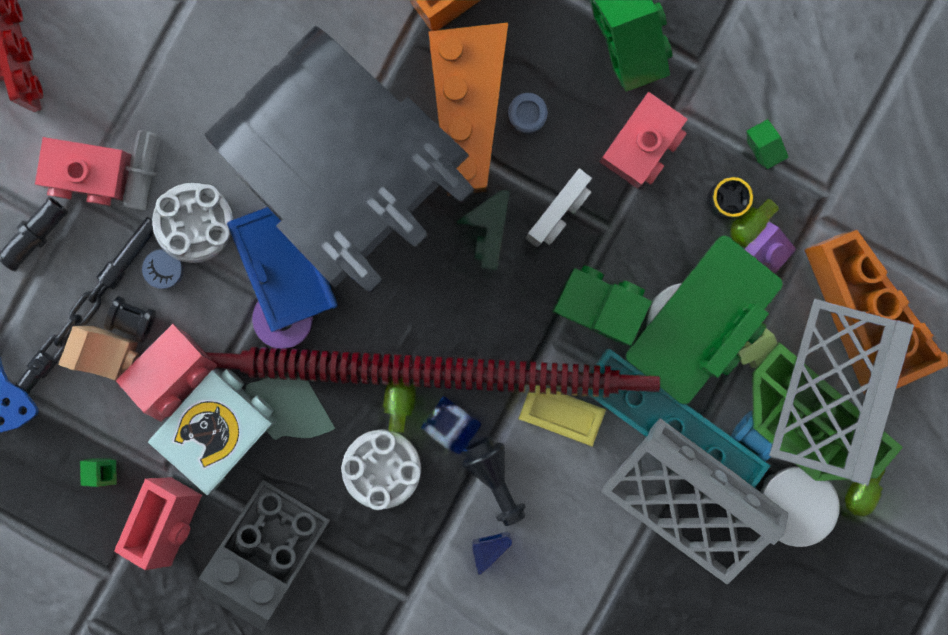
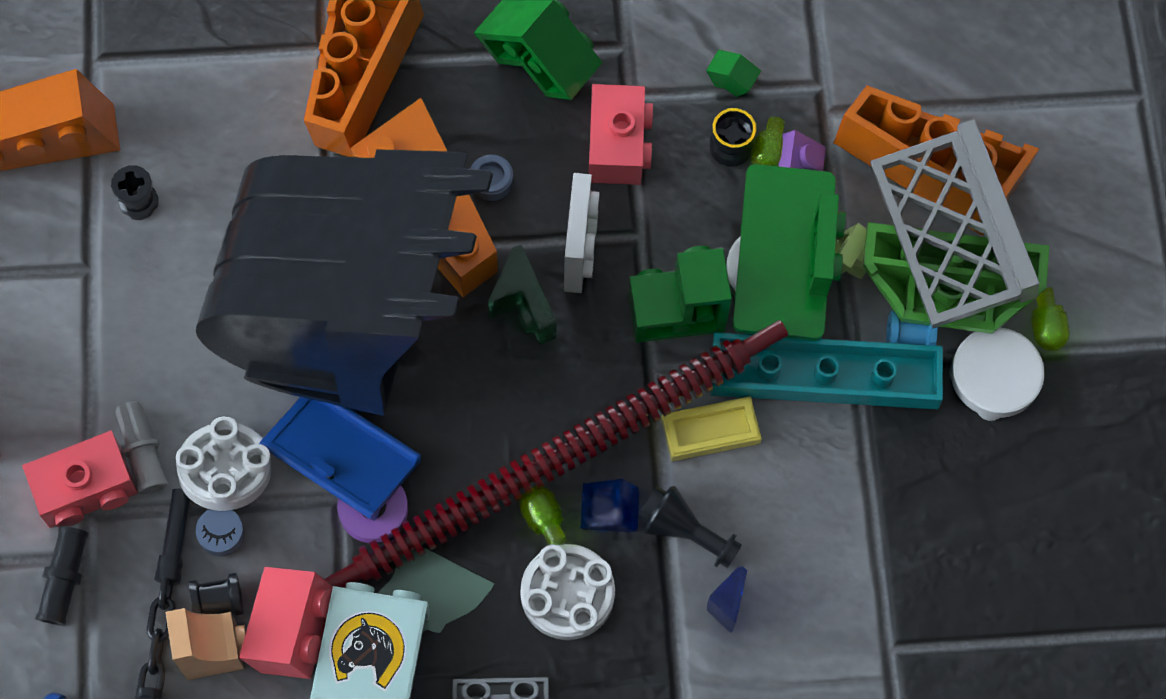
camera: 35 degrees left, 20 degrees down
light grey fence [601,418,789,585] -> none

